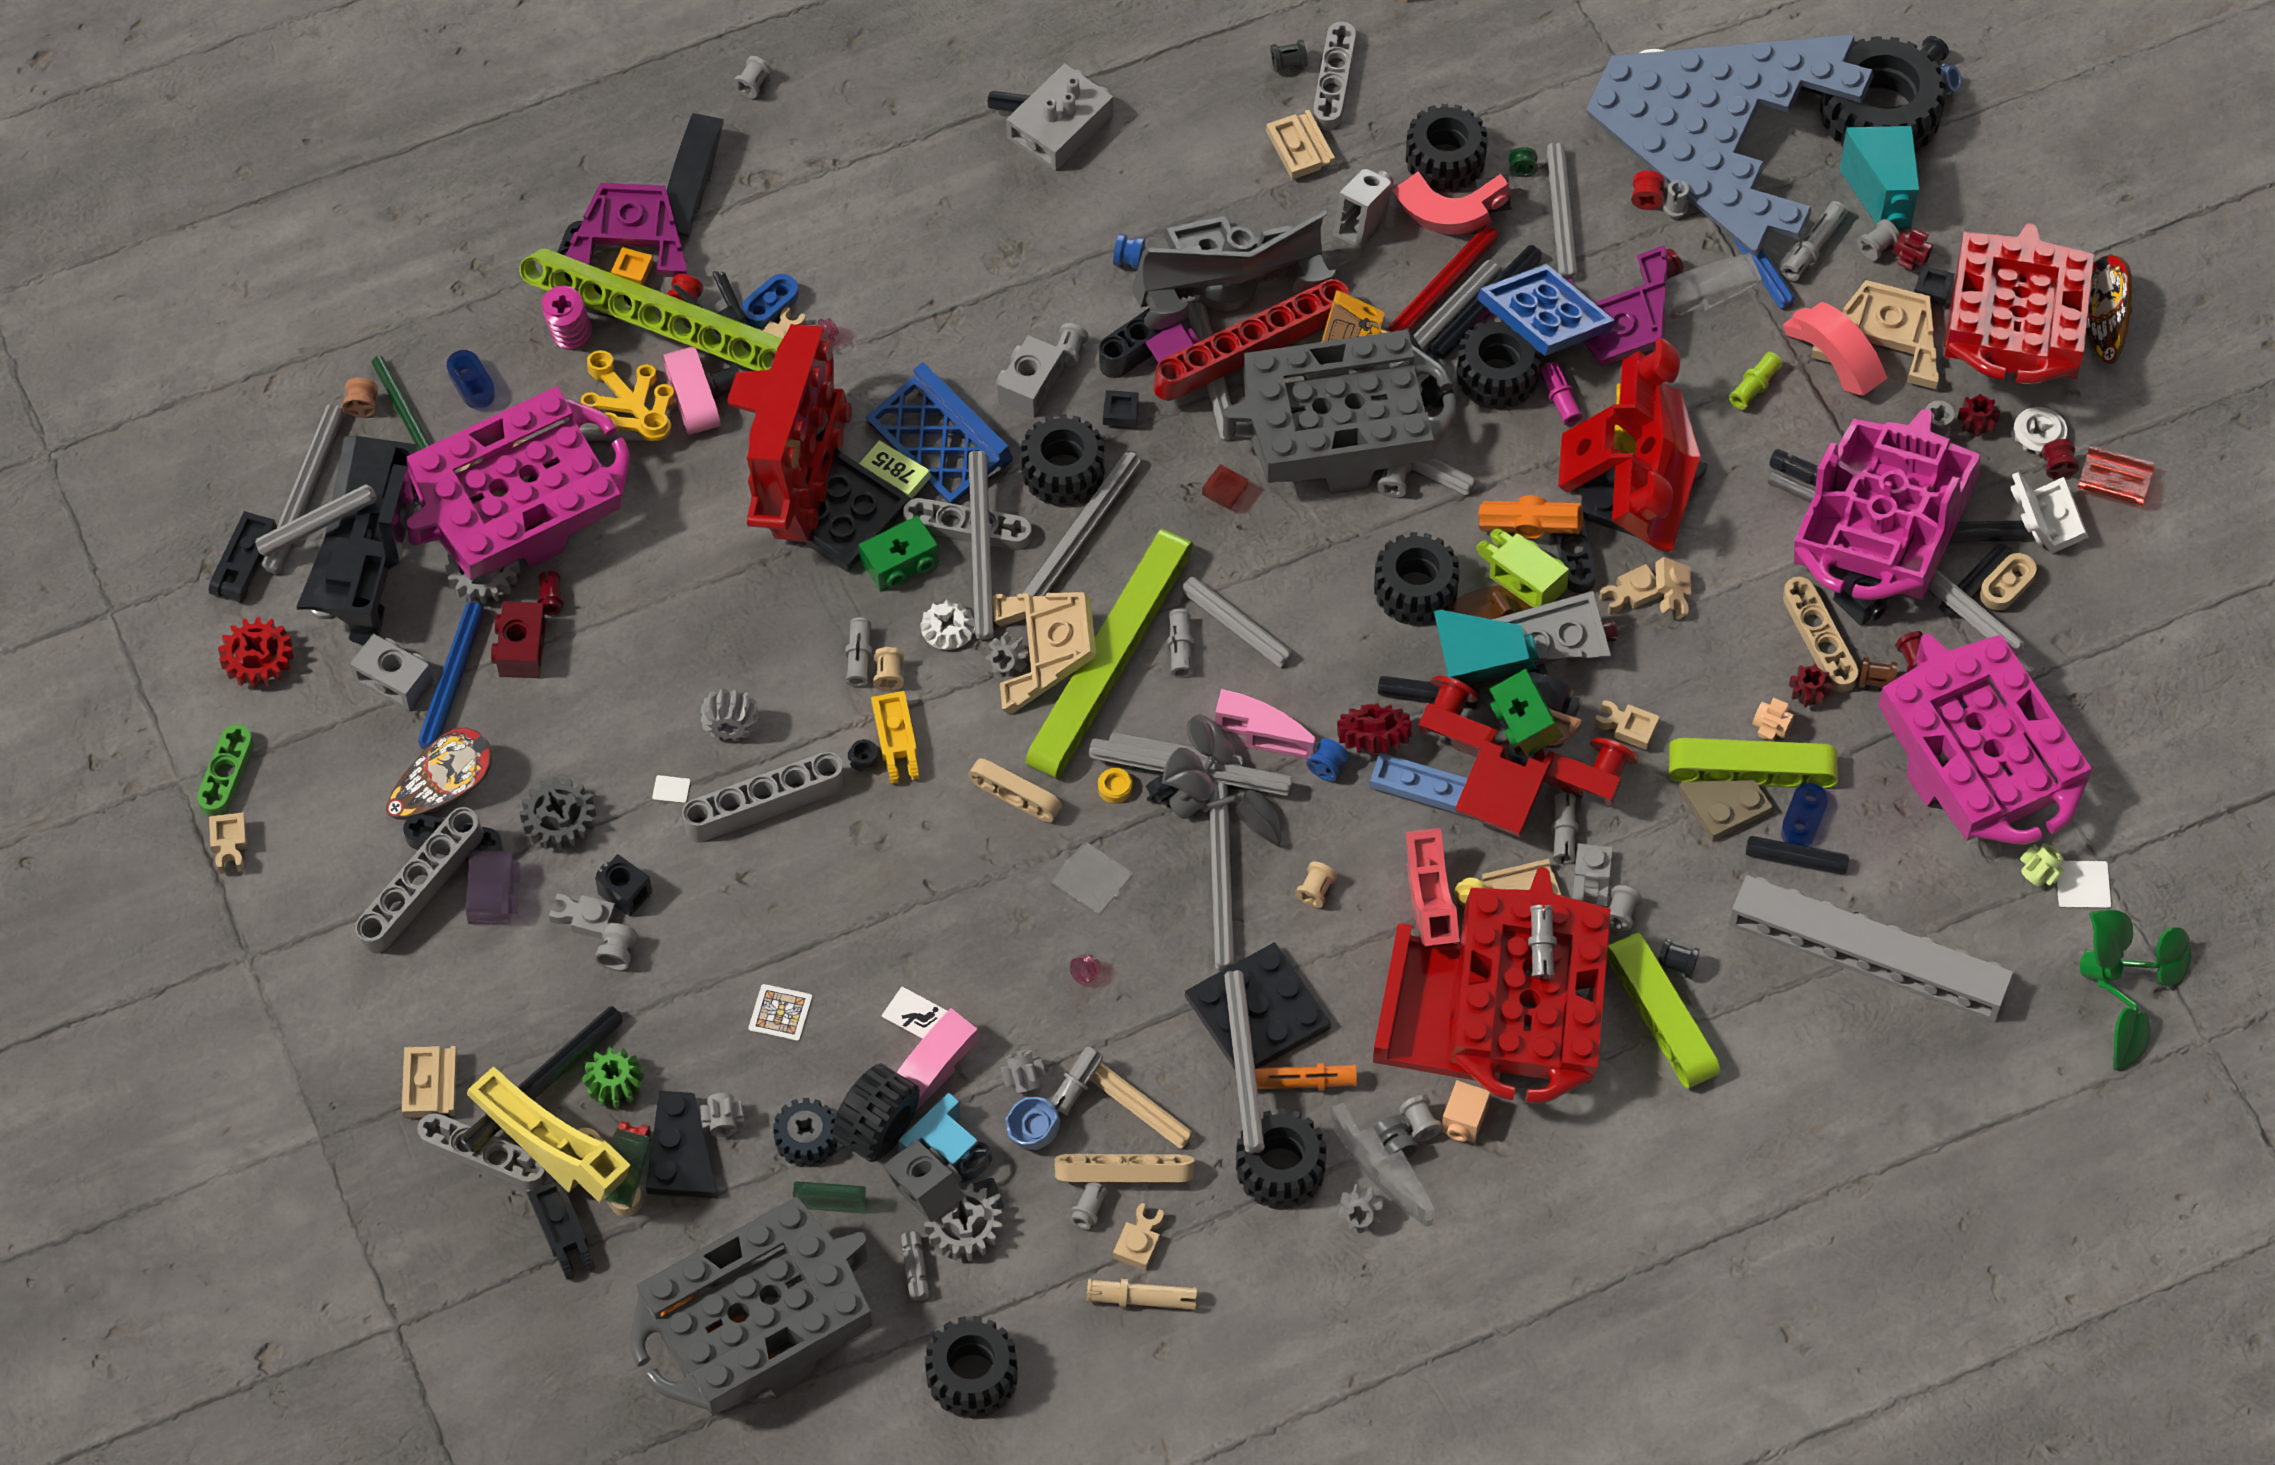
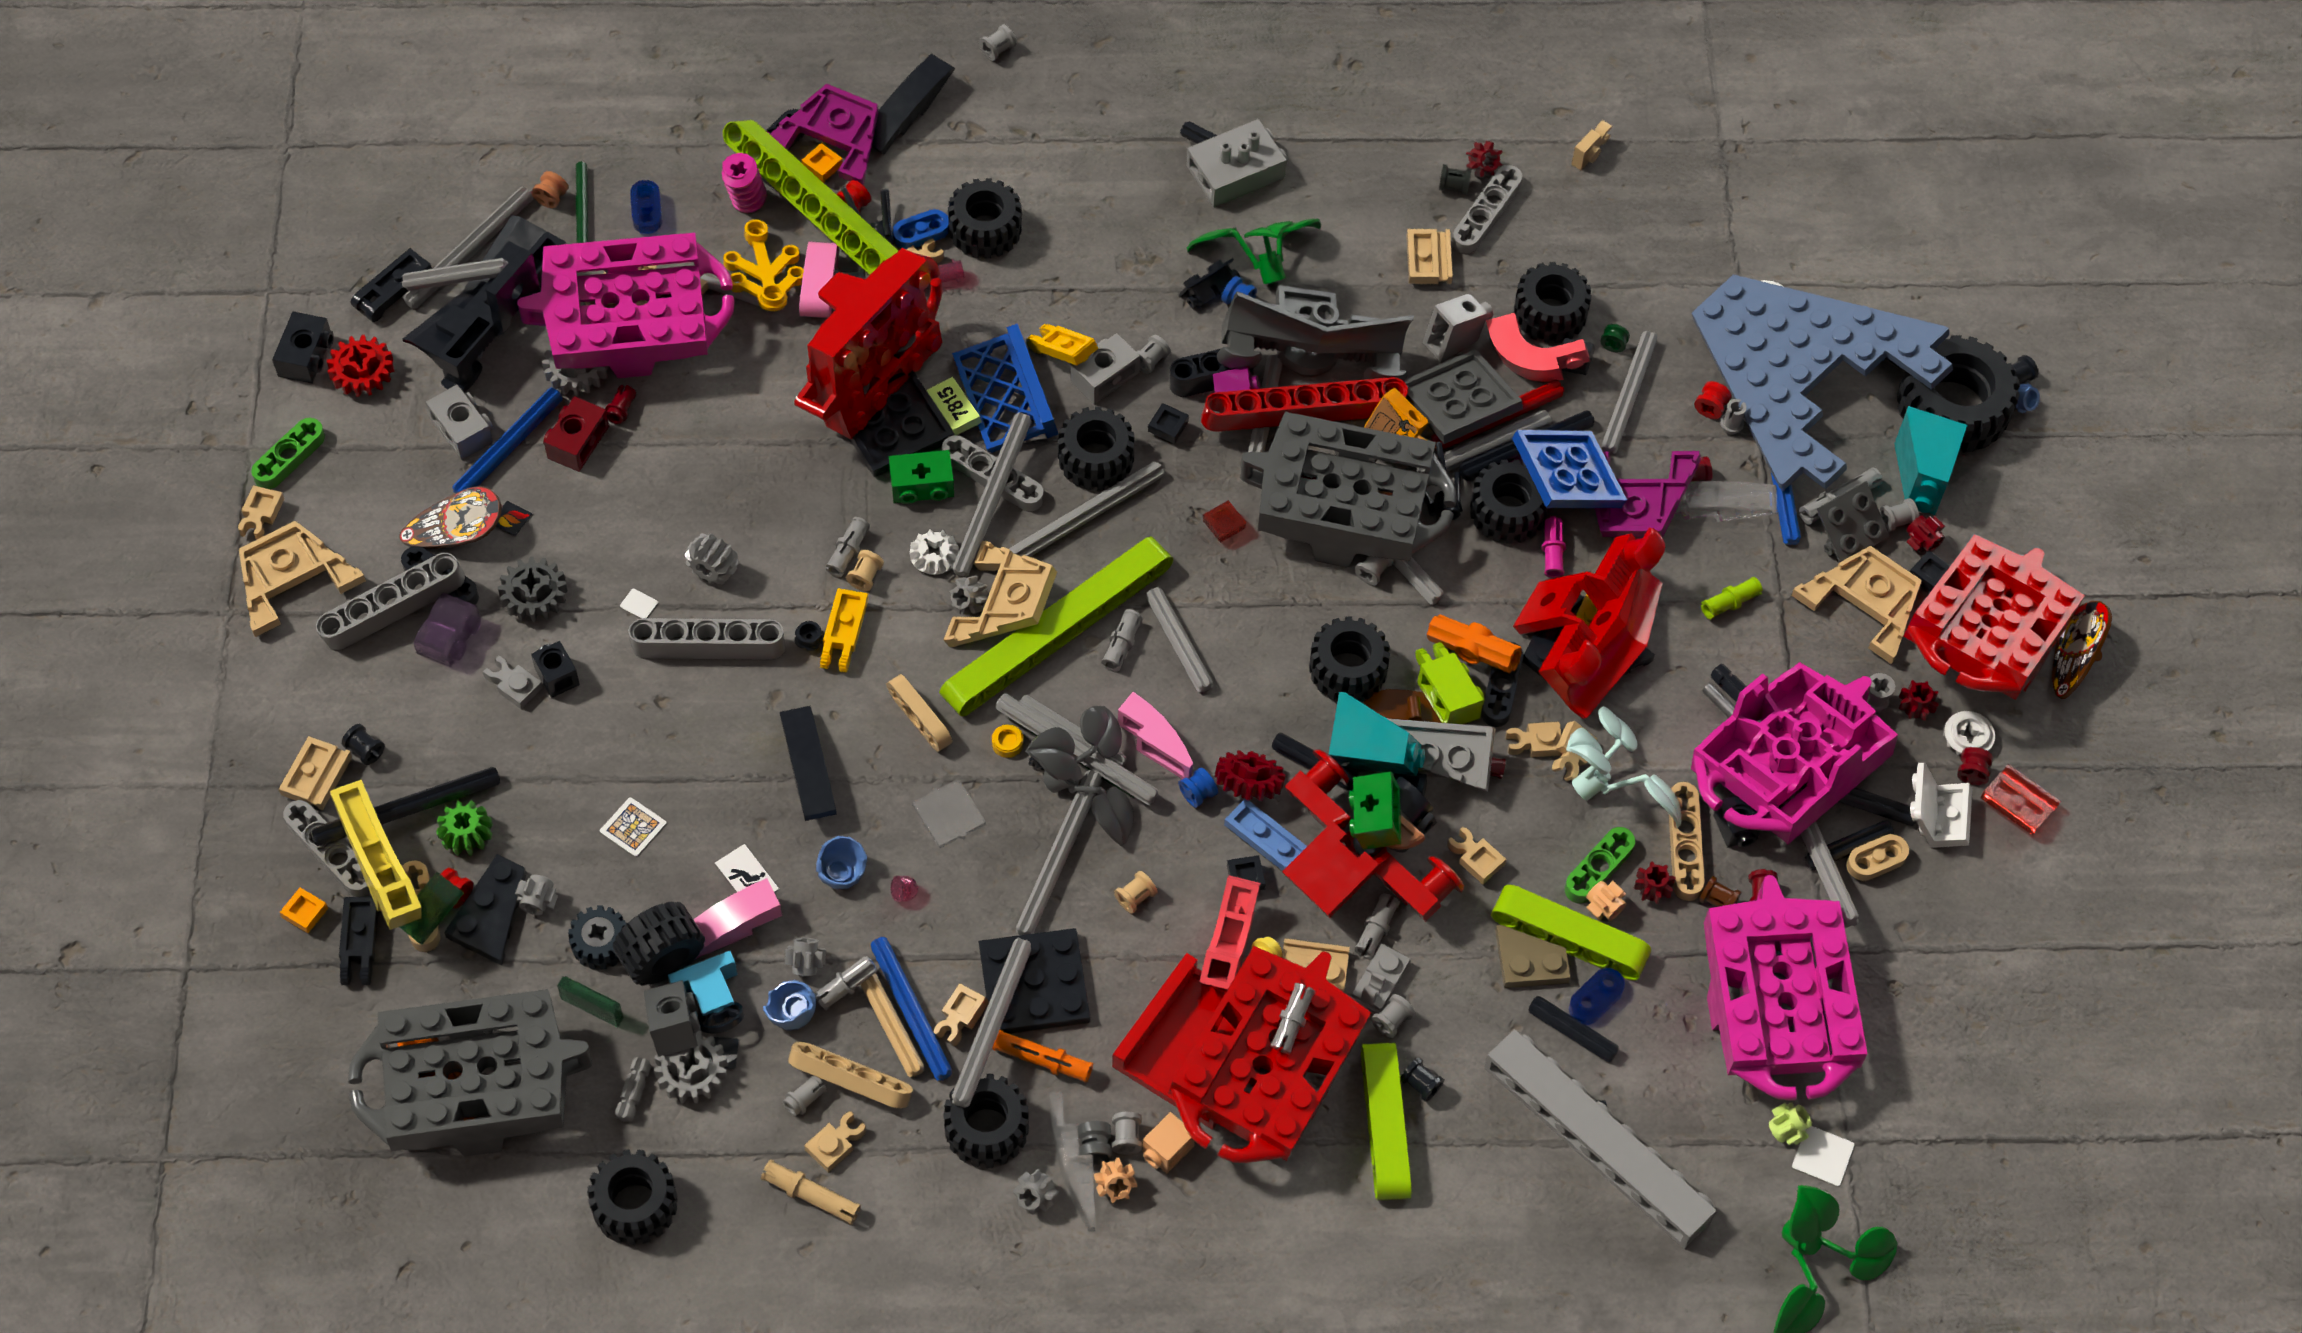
camera: 20 degrees right, 0 degrees up
light grey wheel [595,923,638,971] -> none
coral arch [1782,302,1888,396] -> none
none -> tan wing [239,521,366,637]
none -> black brick [272,311,334,384]
none -> light orange plate [279,887,328,933]
none -> black bush [341,724,385,766]
none -> black sticker [496,501,533,536]
none -> black slope [779,706,837,821]
none -> medium blue hair [816,836,867,889]
none -> blue axle [871,937,952,1081]
none -> tan plate [934,983,989,1047]
none -> black tyre [948,178,1022,259]
none -> yellow hinge [1026,324,1098,366]
none -> light nougat gear [1093,1158,1138,1203]
none -> black hinge [1178,258,1240,308]
none -> green plant [1187,218,1321,284]
none -> black plate [1227,855,1266,891]
none -> dark grey plate [1403,349,1523,444]
none -> dark red gear [1466,141,1503,177]
none -> bright green beam [1565,827,1635,903]
none -> light aqua plant [1566,706,1681,828]
none -> dark grey hinge [1817,481,1890,563]

